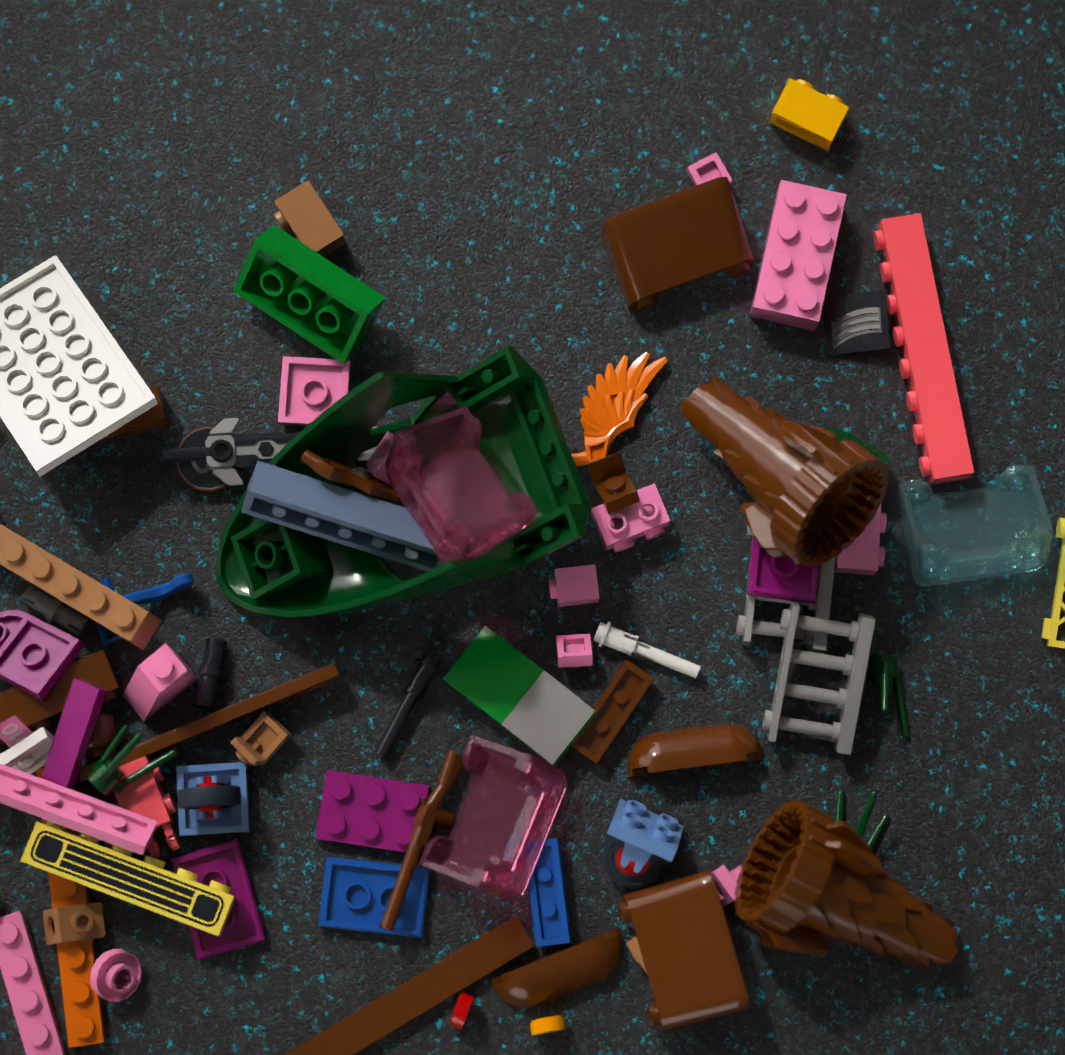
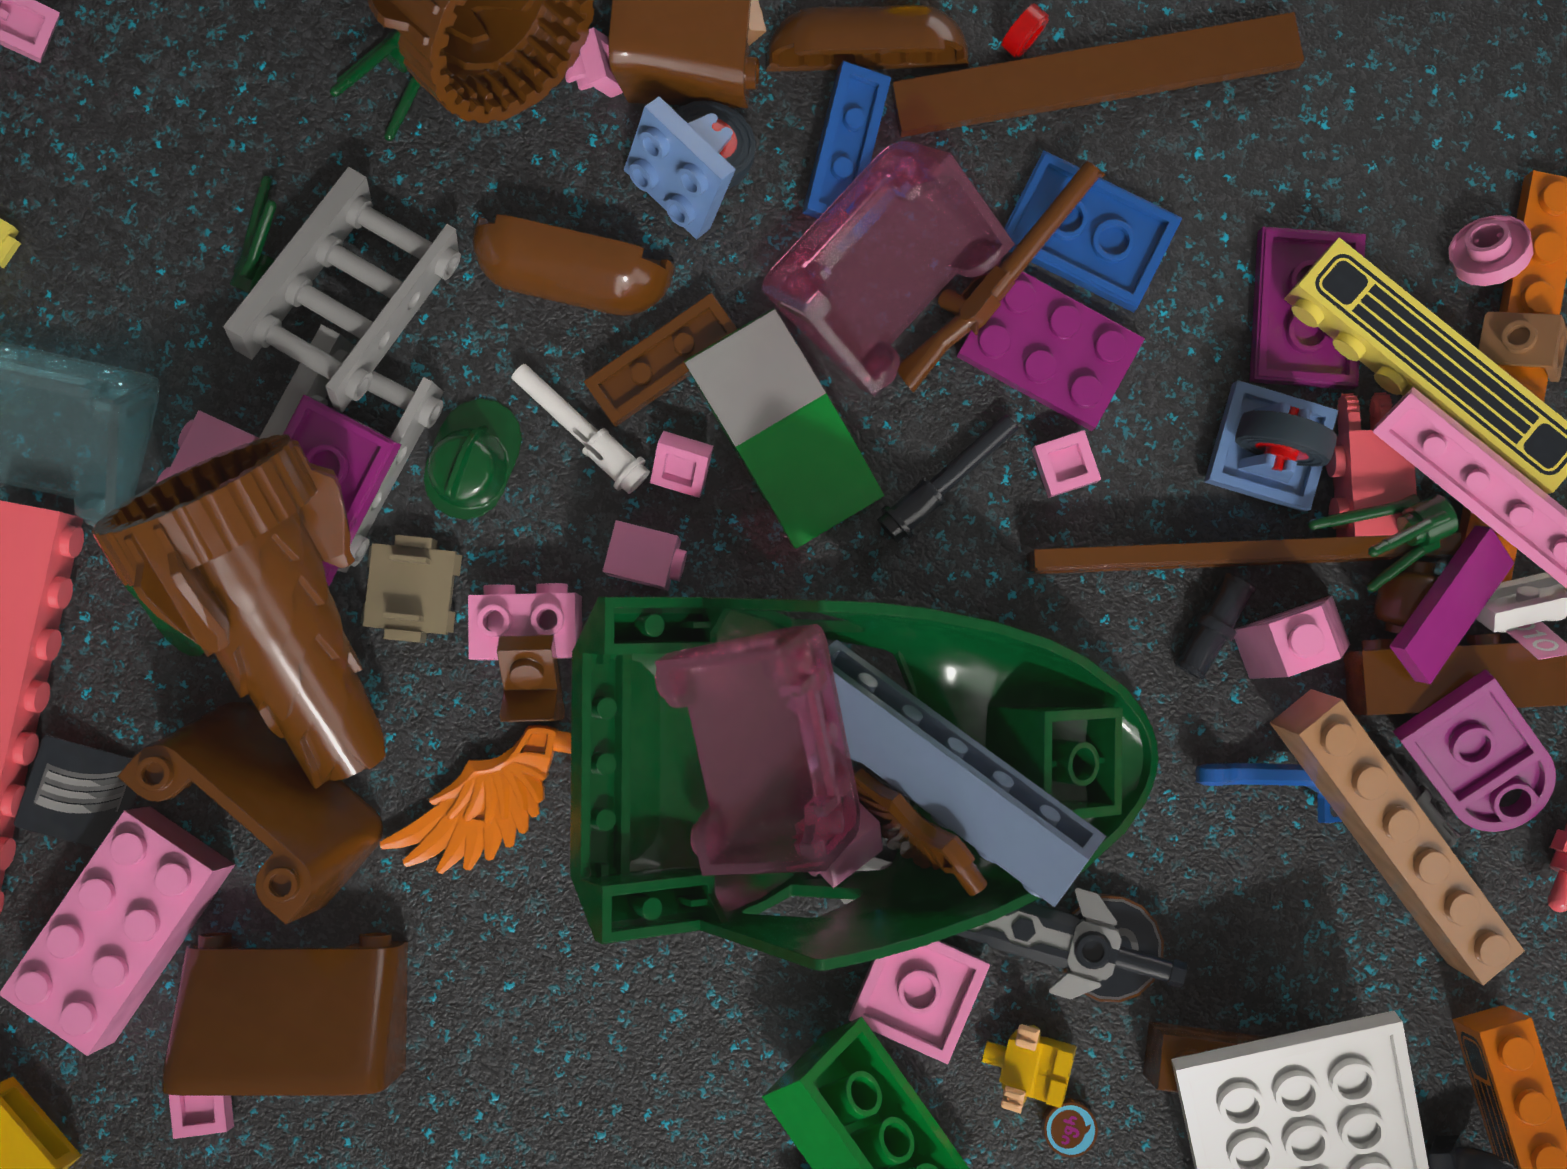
camera: 155 degrees left, 5 degrees up
medium nougat bracket [231,711,292,766] -> none
none -> reddish brown windscreen [117,702,383,924]
none -> dark tan piece [360,535,462,643]
none -> dark green piece [423,399,522,520]
none -> yellow piece [982,1024,1077,1114]
none -> bright pink plate [1032,430,1101,498]
none -> reddish brown tile [1041,1098,1098,1157]

